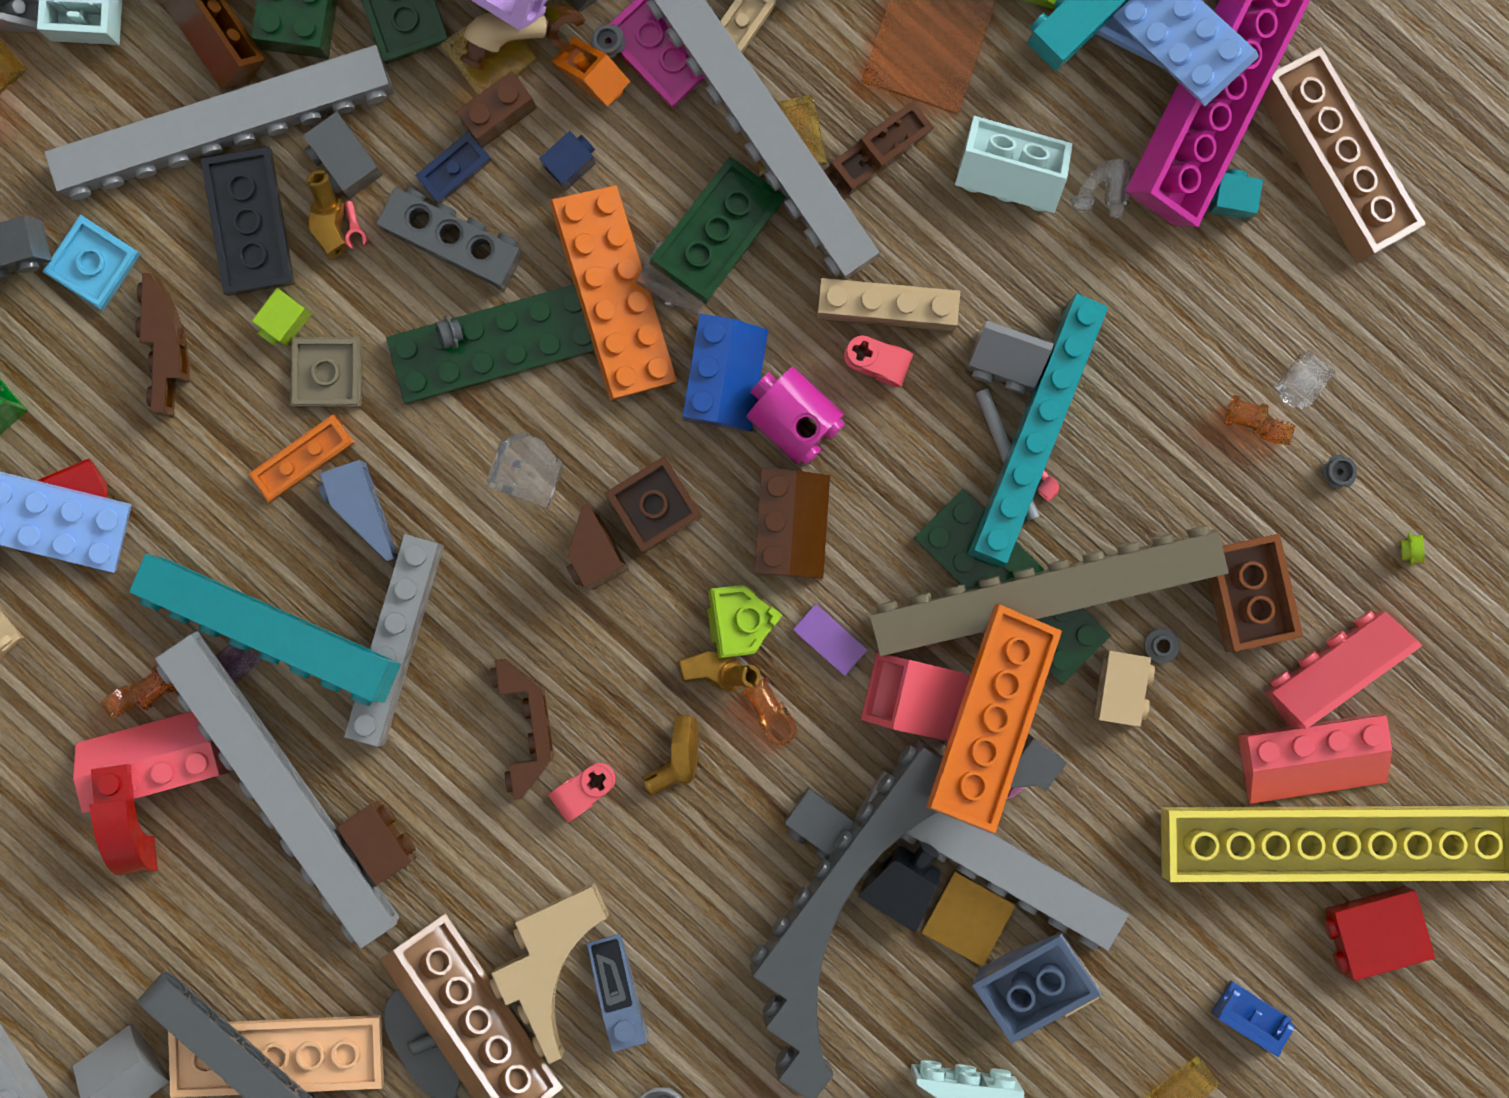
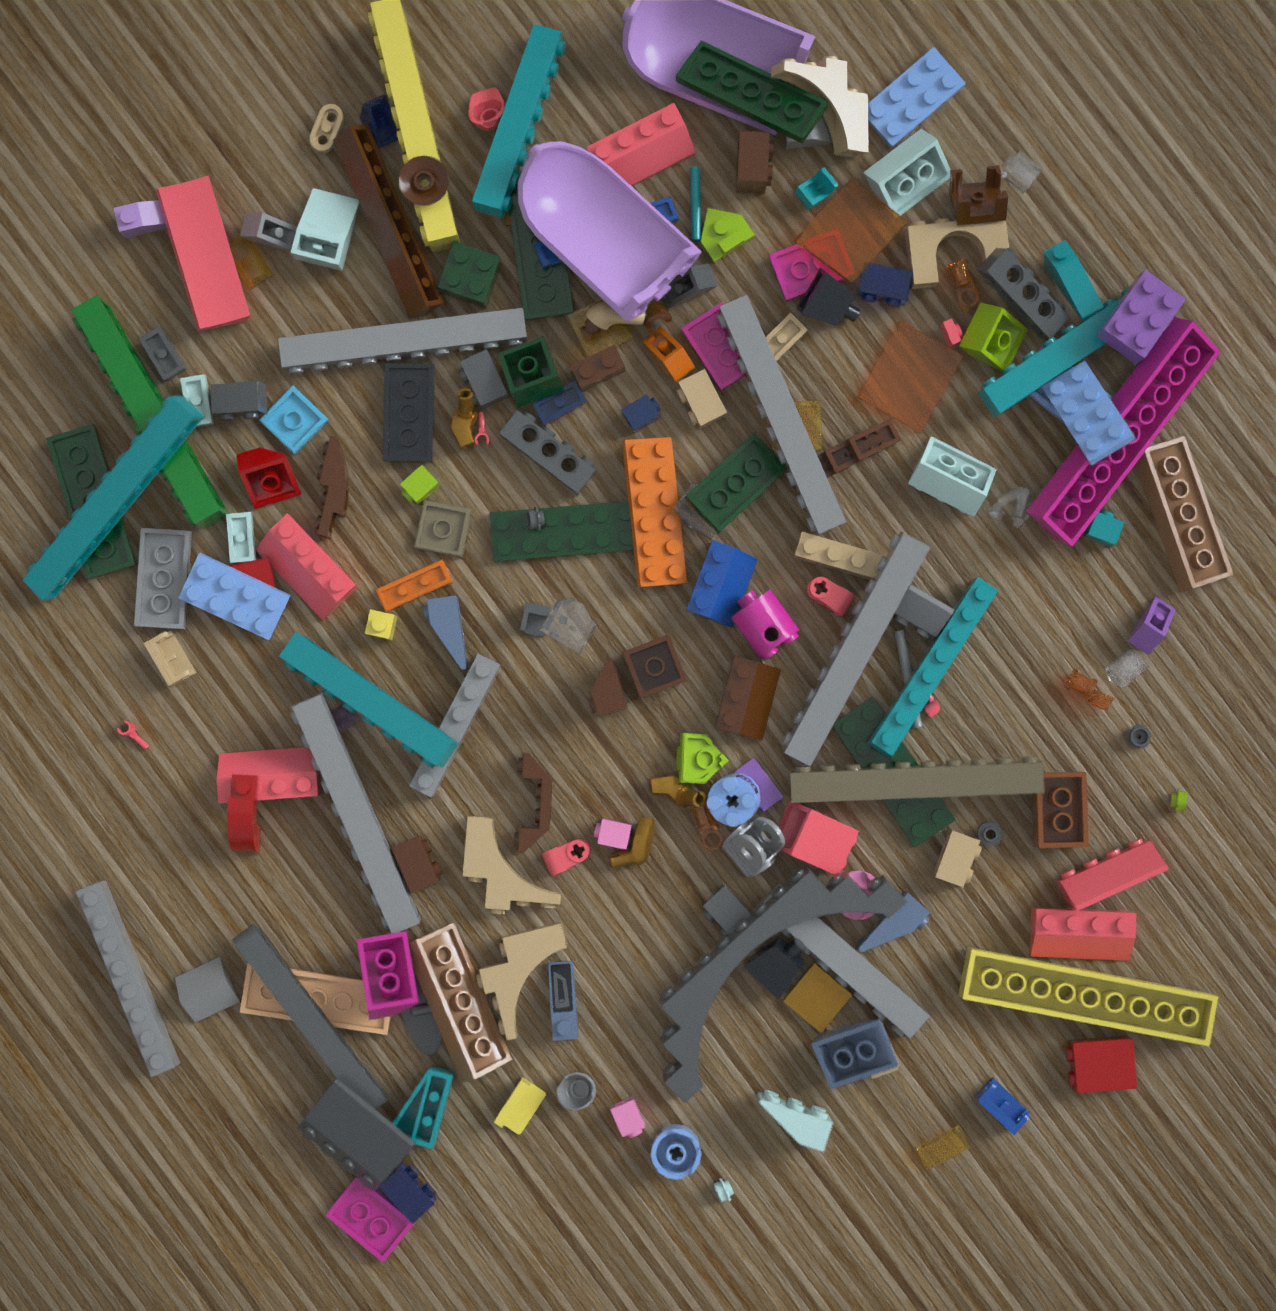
camera: 15 degrees right, 0 degrees up
clear orange connector [100,665,176,719] -> none
dark grey plate [591,24,625,59] -> none
orange plate [926,604,1062,833] -> none
none -> light aqua plate [226,512,256,564]
none -> red slope [236,447,302,509]
none -> coral slope [255,513,359,621]
none -> dark pink slope [357,931,418,1020]
none -> light yellow brick [365,609,398,640]
none -> tan arch [463,816,562,914]
none -> dark green brick [498,336,564,408]
none -> dark grey panel [520,602,551,637]
none -> bright pink brick [594,818,632,849]
none -> tan brick [676,369,727,429]
none -> light blue brick [707,773,761,827]
none -> light grey piece [722,817,785,877]
none -> light grey brick [781,531,930,766]
none -> sand blue slope [856,891,930,952]
none -> medium lavender slope [1128,596,1176,655]

